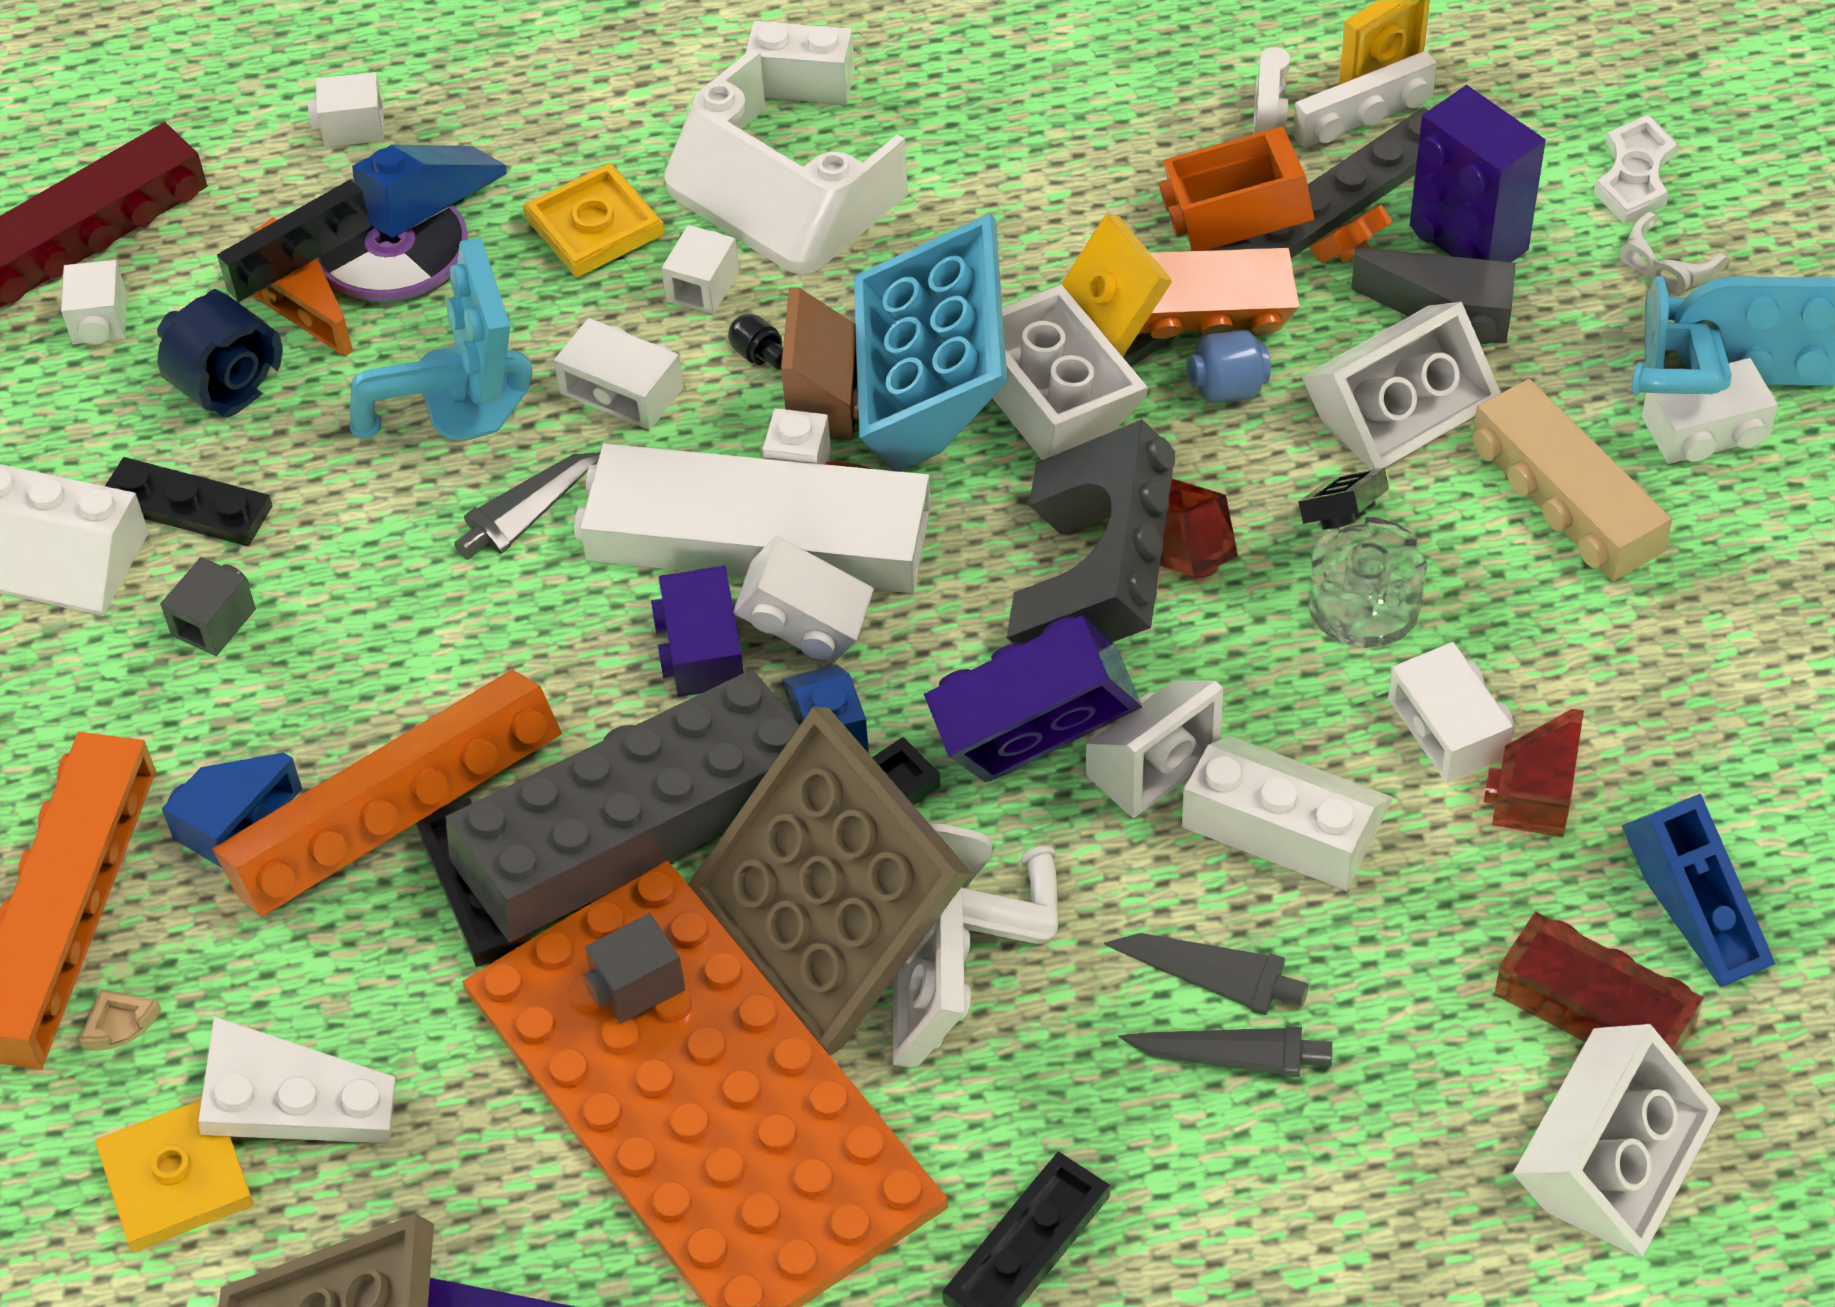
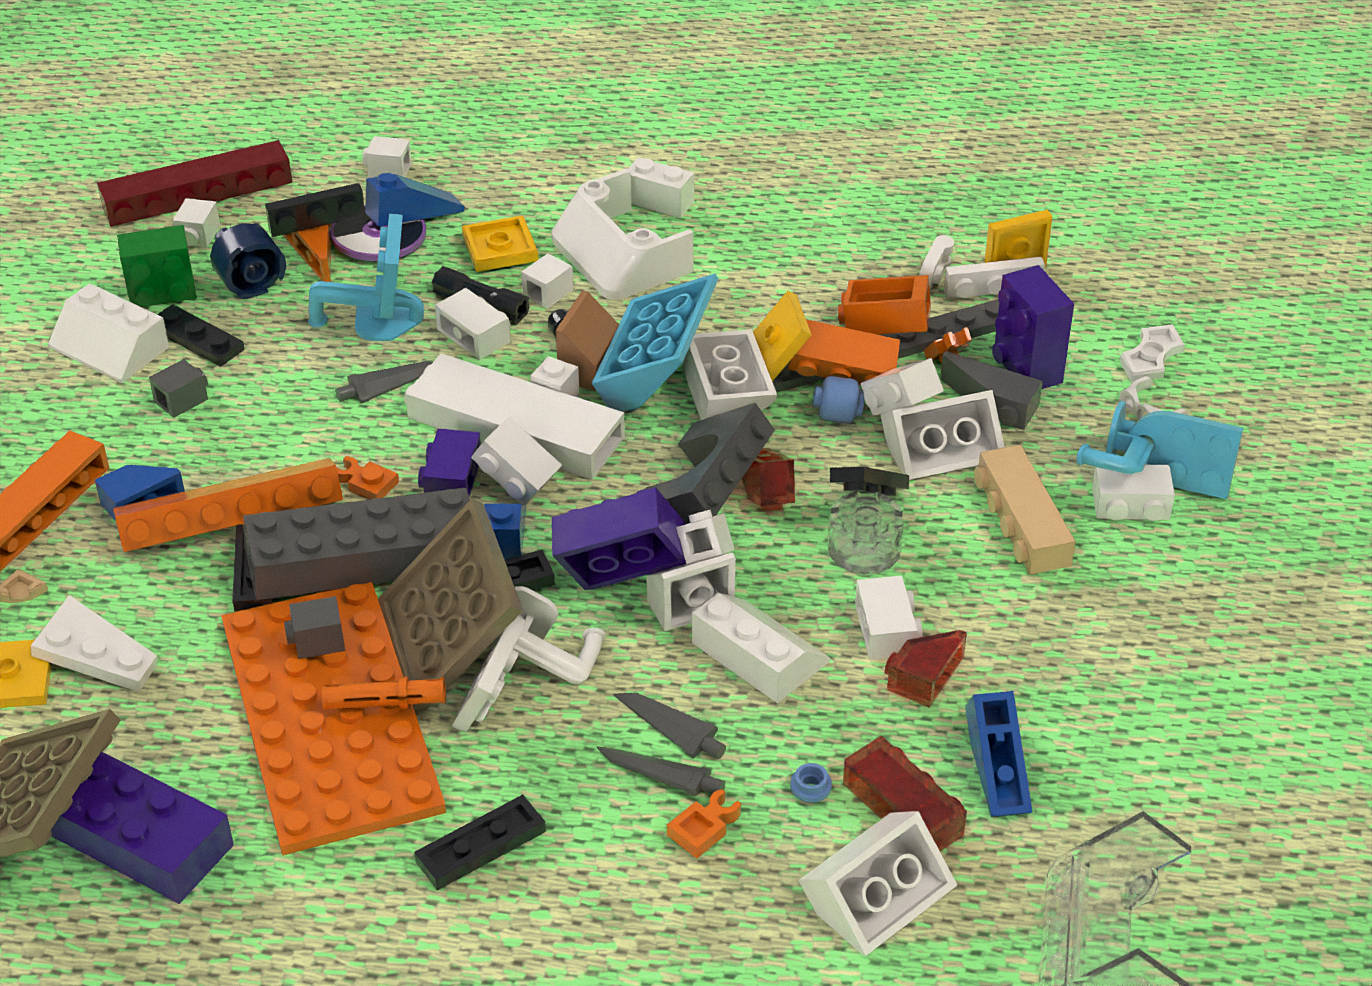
camera: 15 degrees right, 10 degrees down
none -> green brick [117,225,197,307]
none -> orange pin [322,676,446,710]
none -> orange plate [337,456,399,500]
none -> black axle [432,266,530,323]
none -> orange plate [667,789,741,858]
none -> white brick [676,510,735,564]
none -> medium blue plate [790,763,832,803]
none -> white brick [860,358,944,416]

